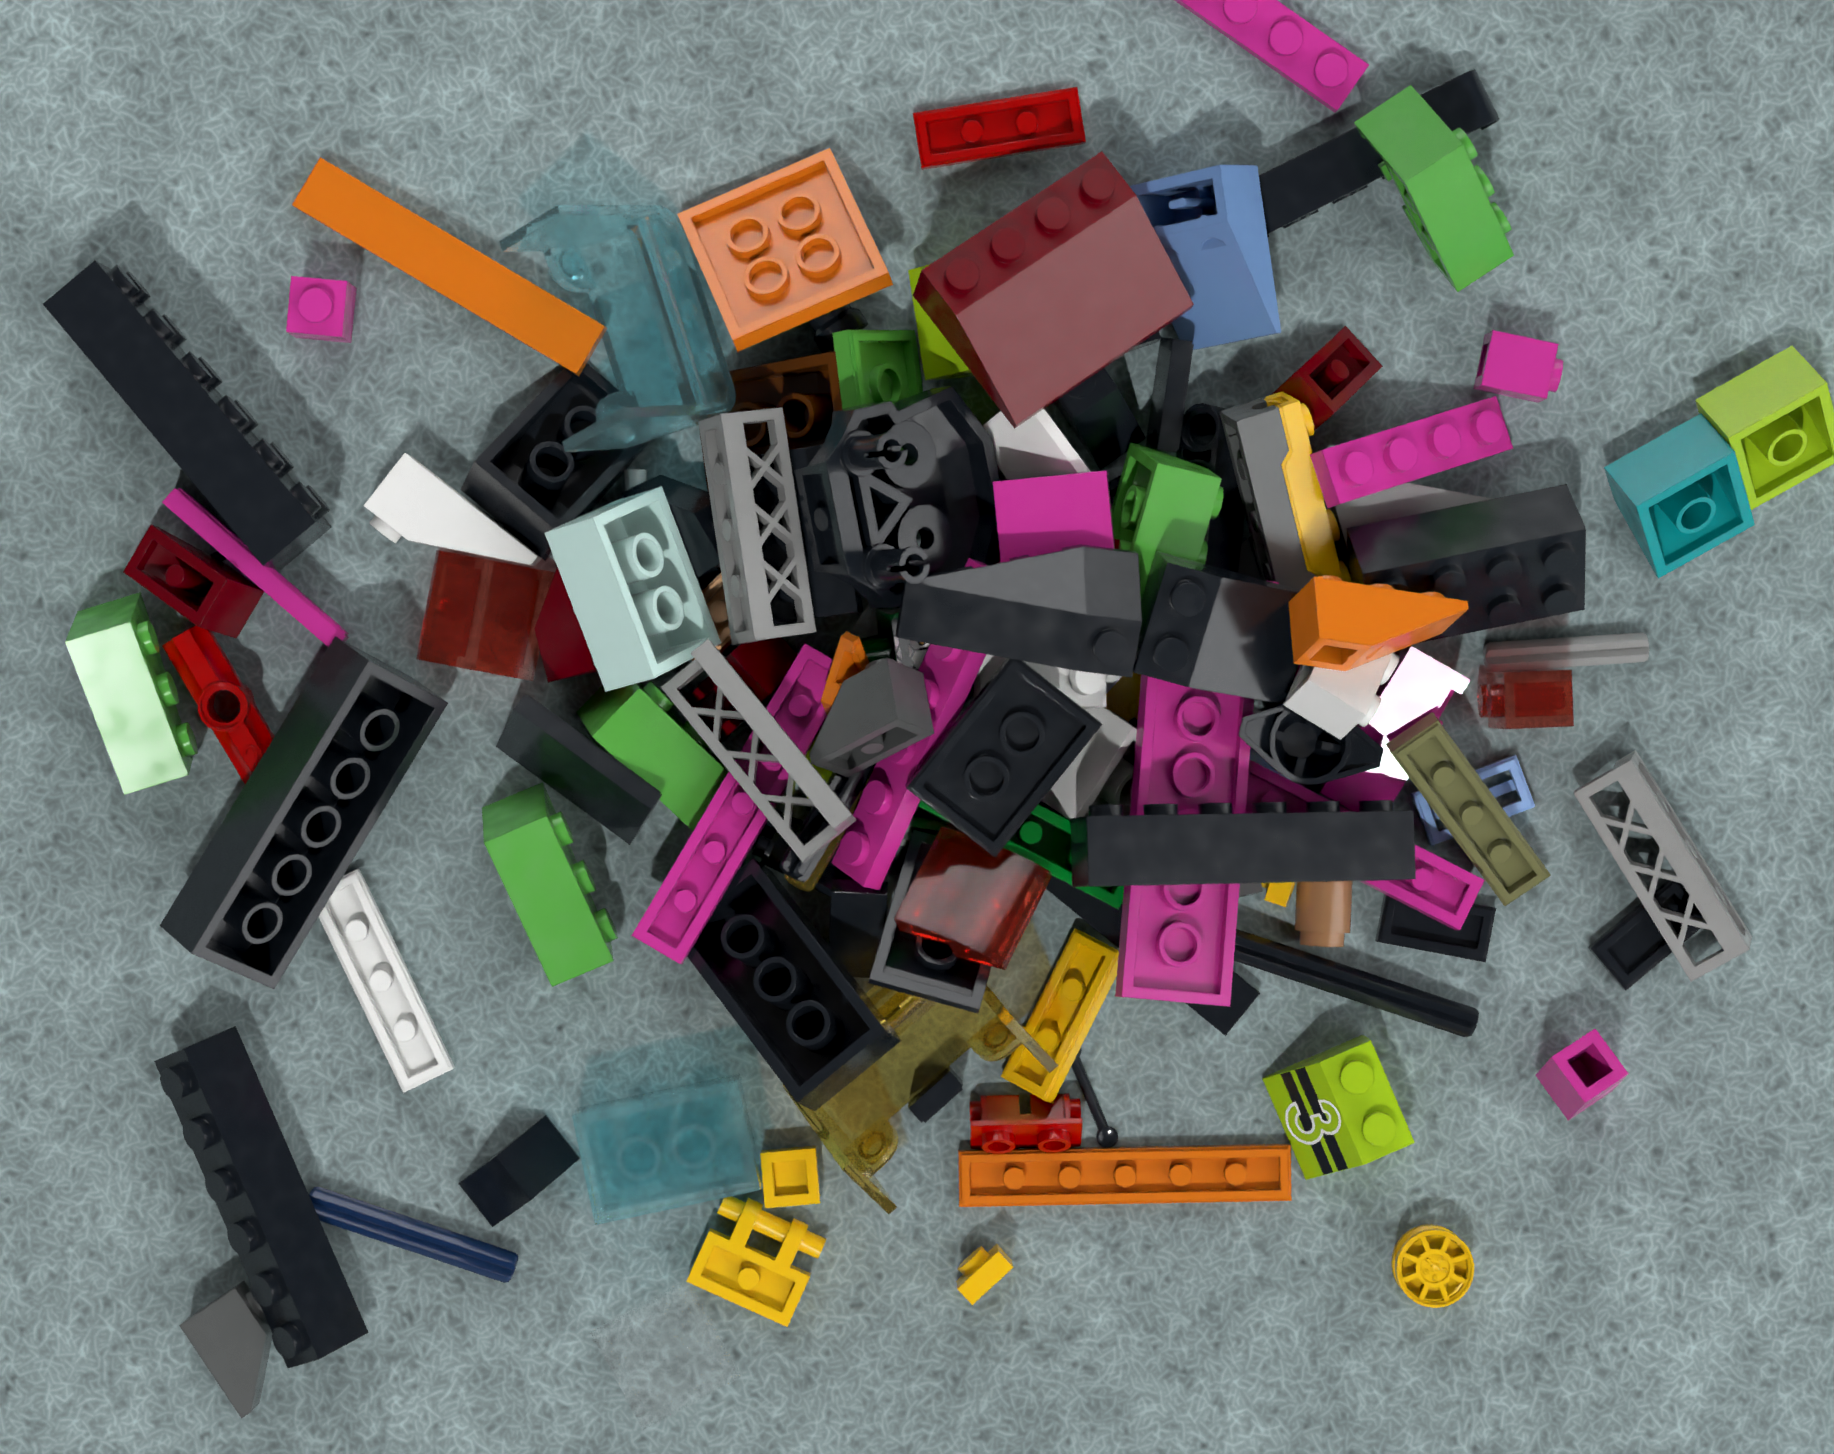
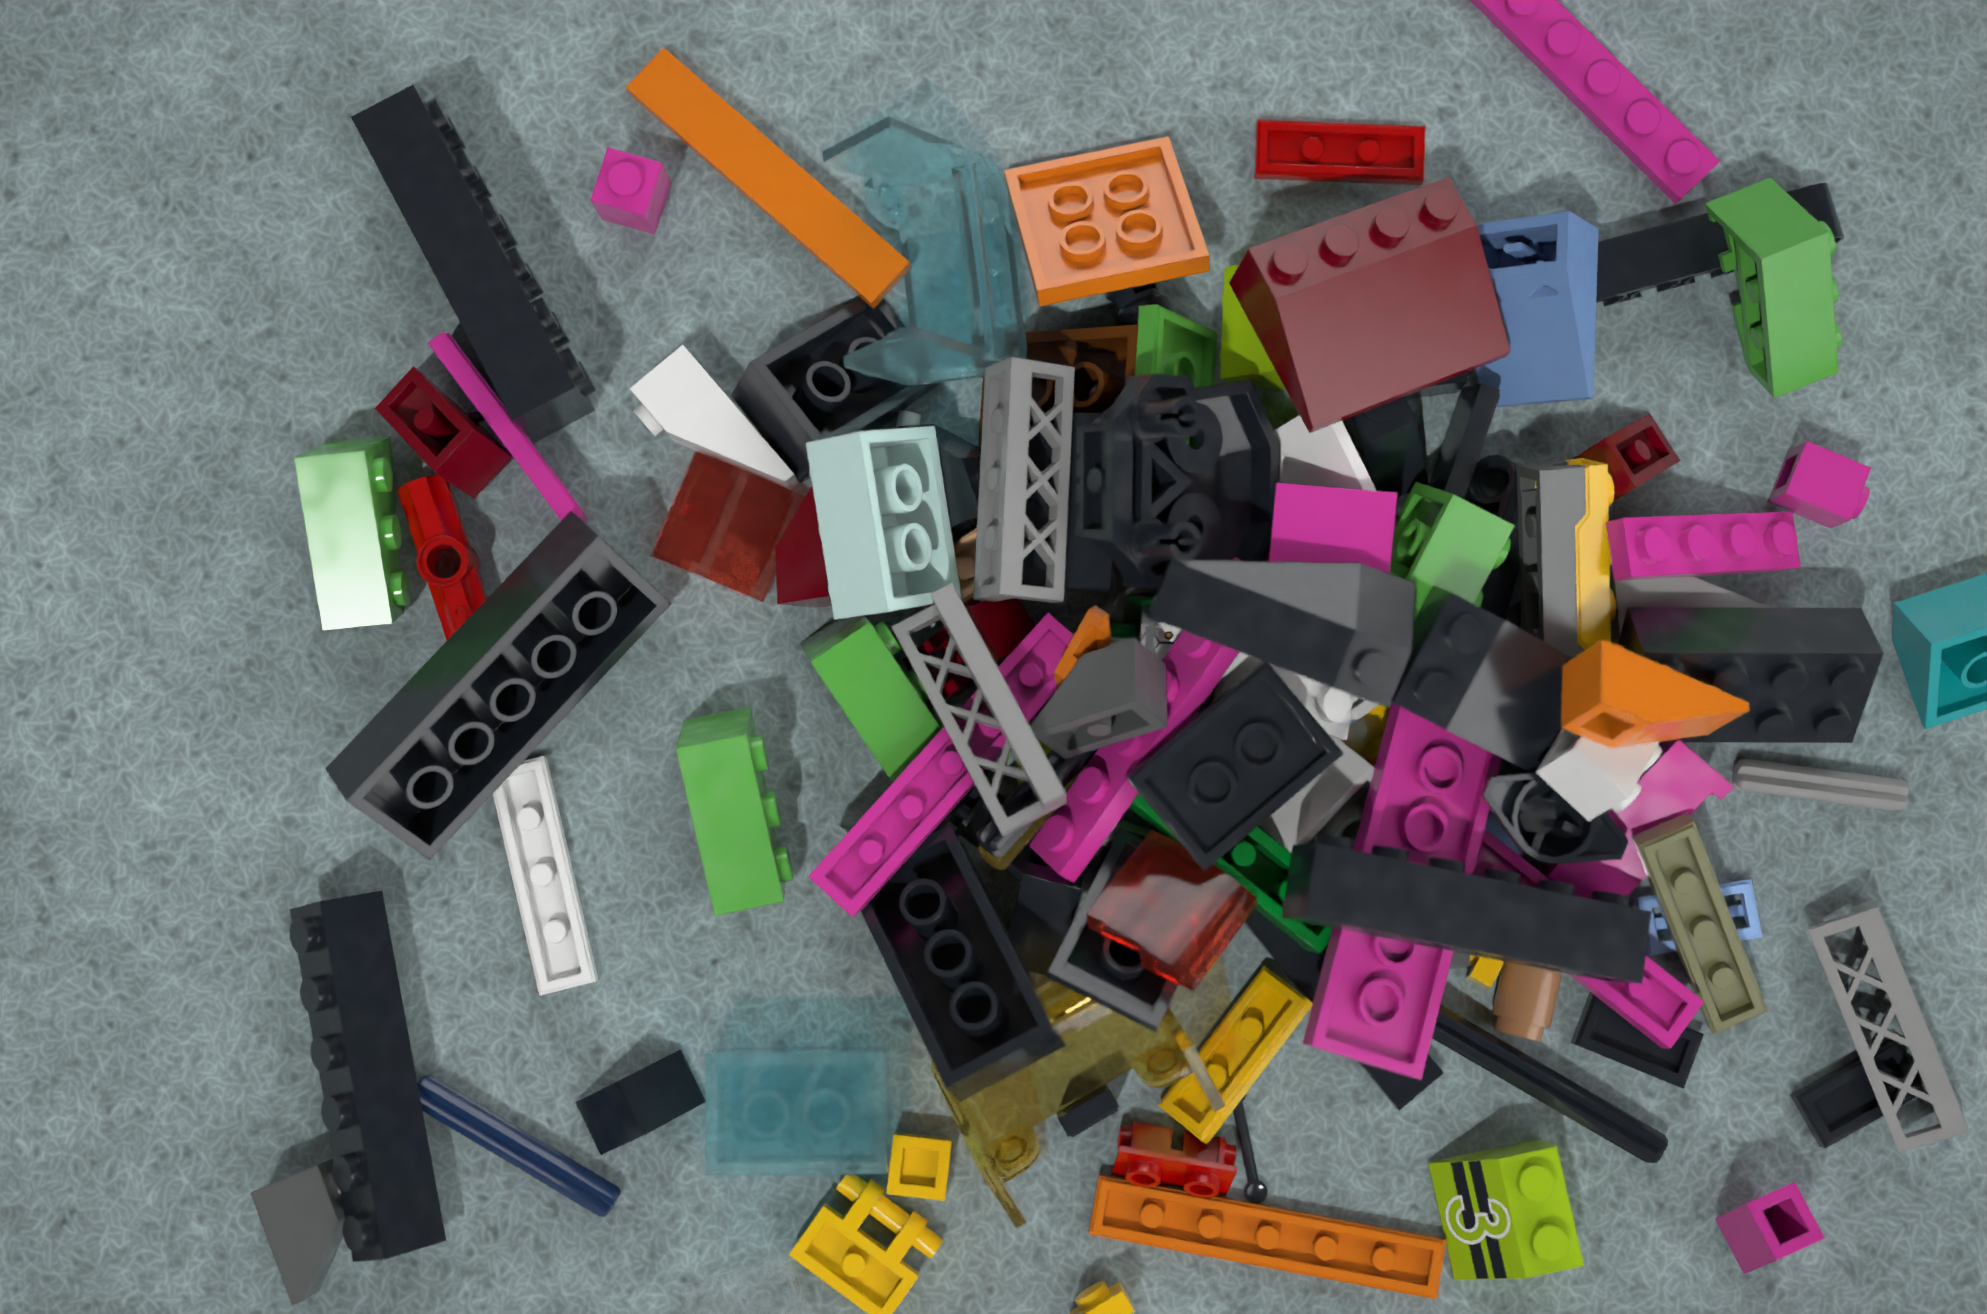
camera: 10 degrees right, 5 degrees down
black tile [496,695,662,845] -> none
clear red brick [1477,670,1574,729] -> none

